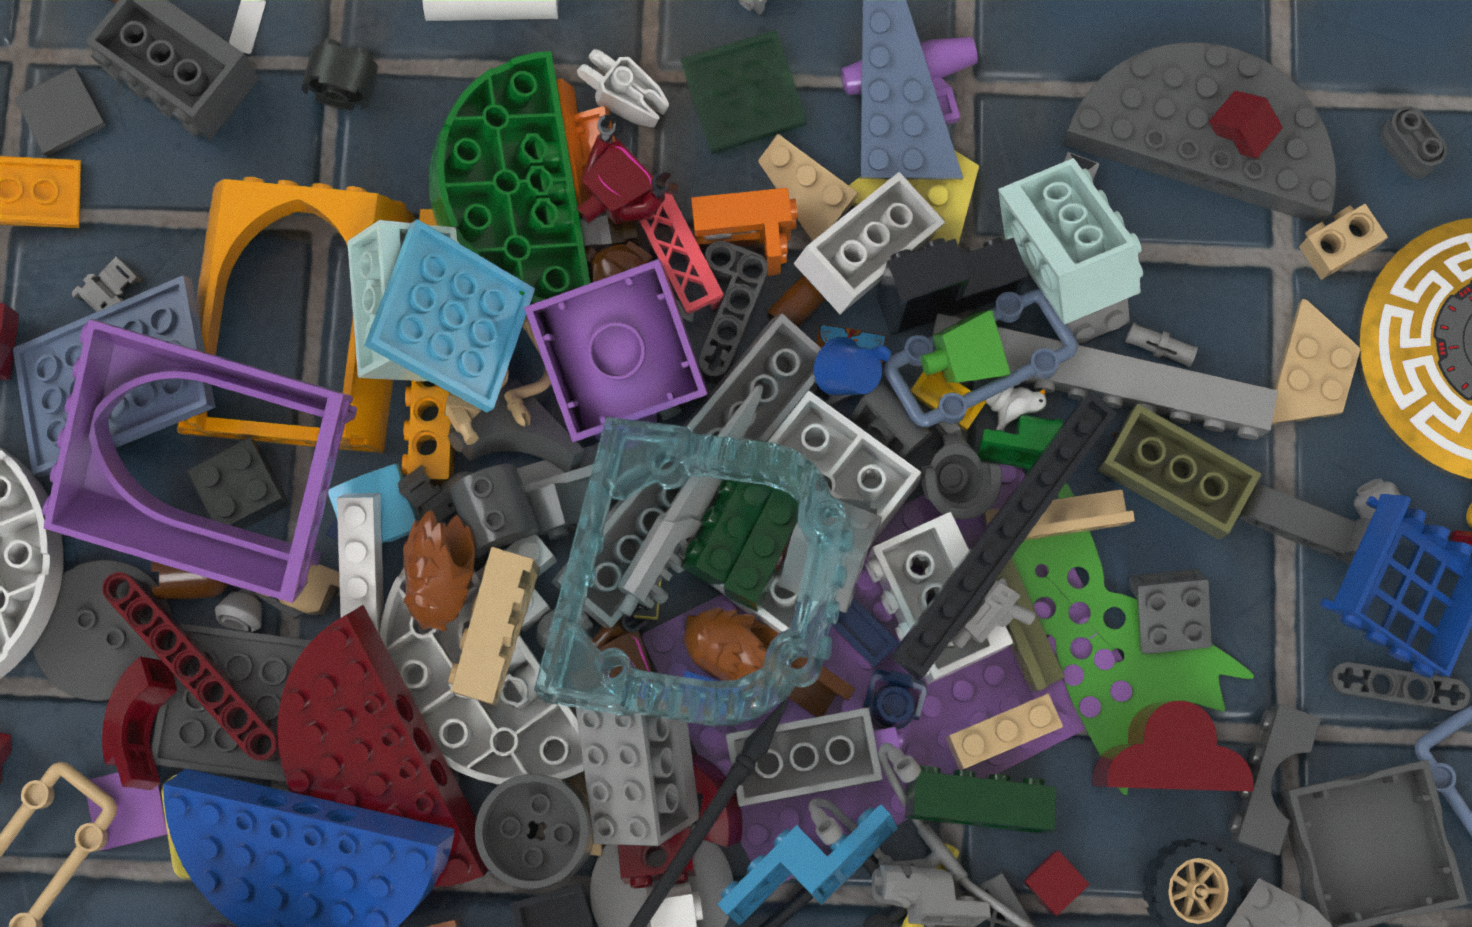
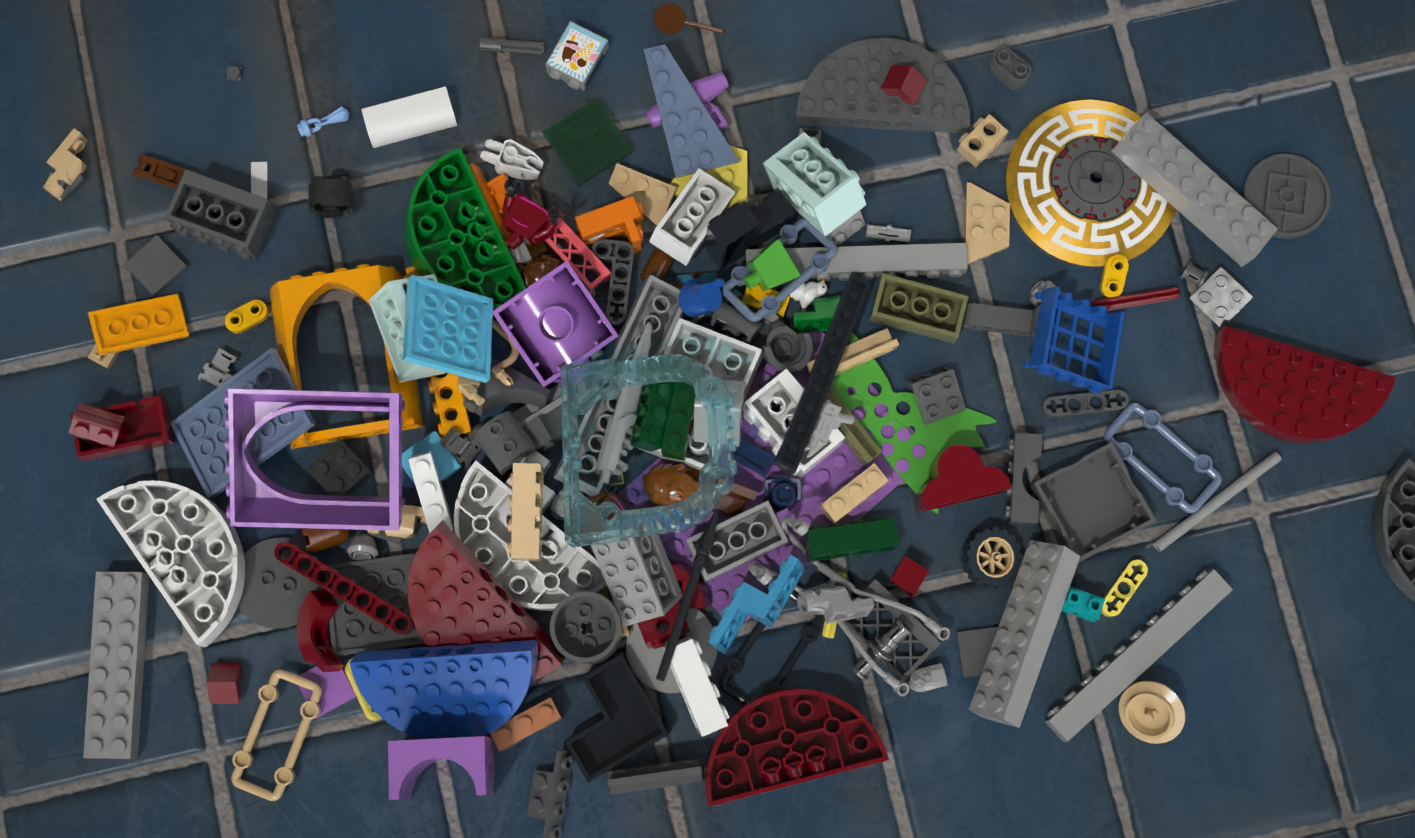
camera: 20 degrees left, 0 degrees up
dark orange head [403,511,475,631] -> none
none -> yellow plate [225,300,269,334]

